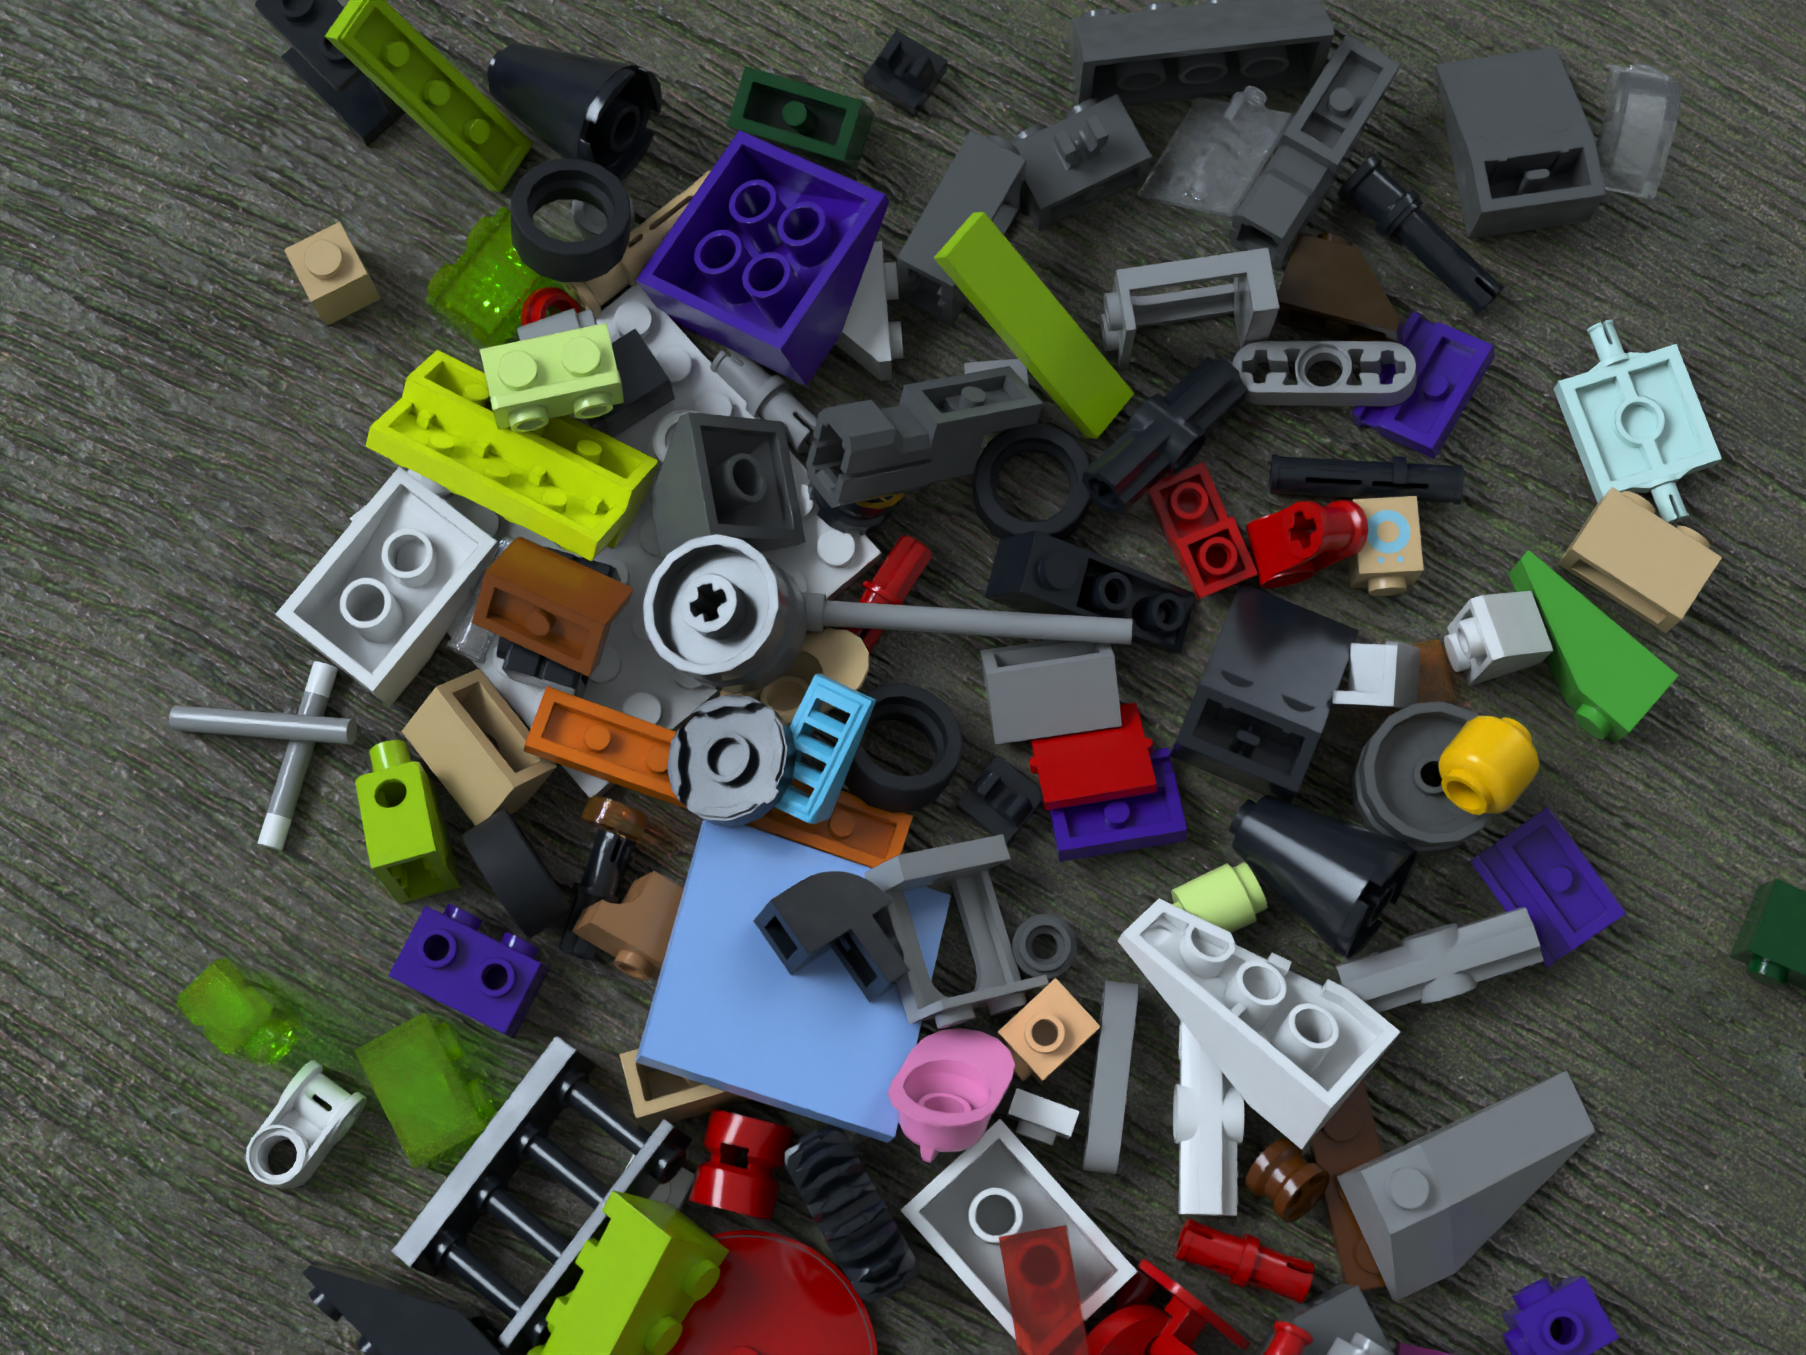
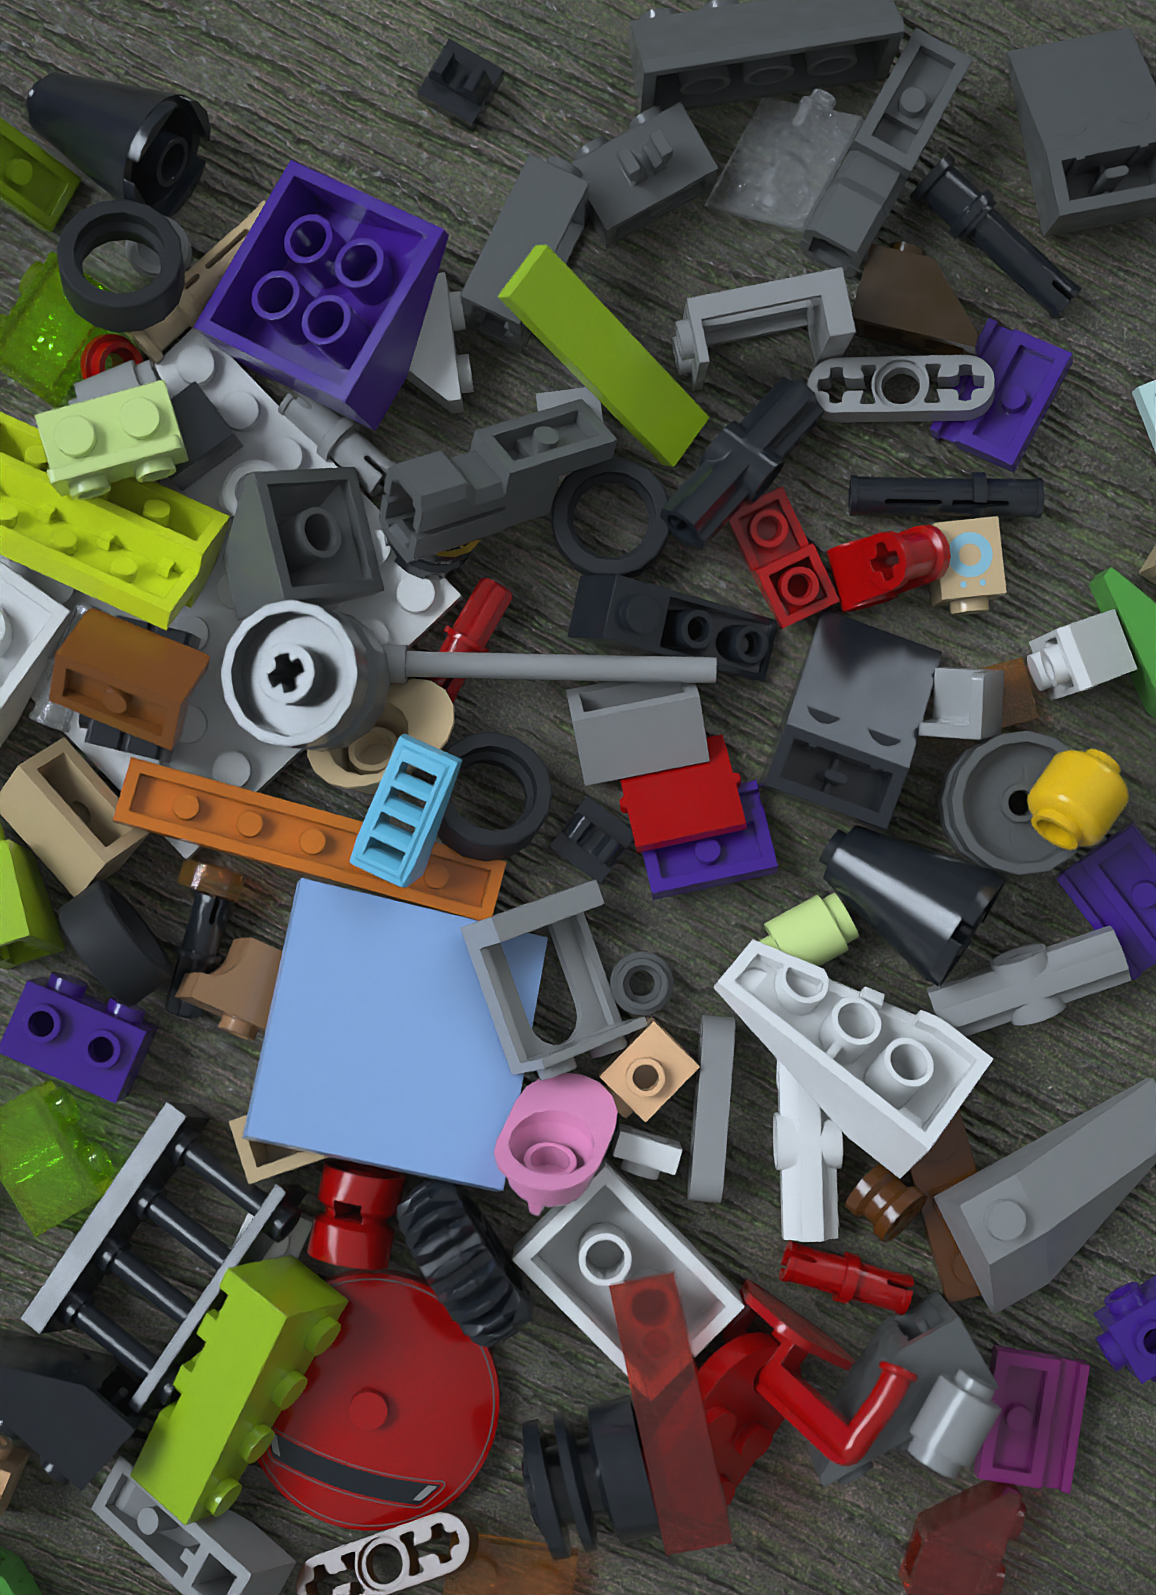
camera: 10 degrees left, 10 degrees up
tile [667,695,797,827] -> none
dark green brick [727,66,875,172] -> none
black brick [753,871,910,1003] -> none

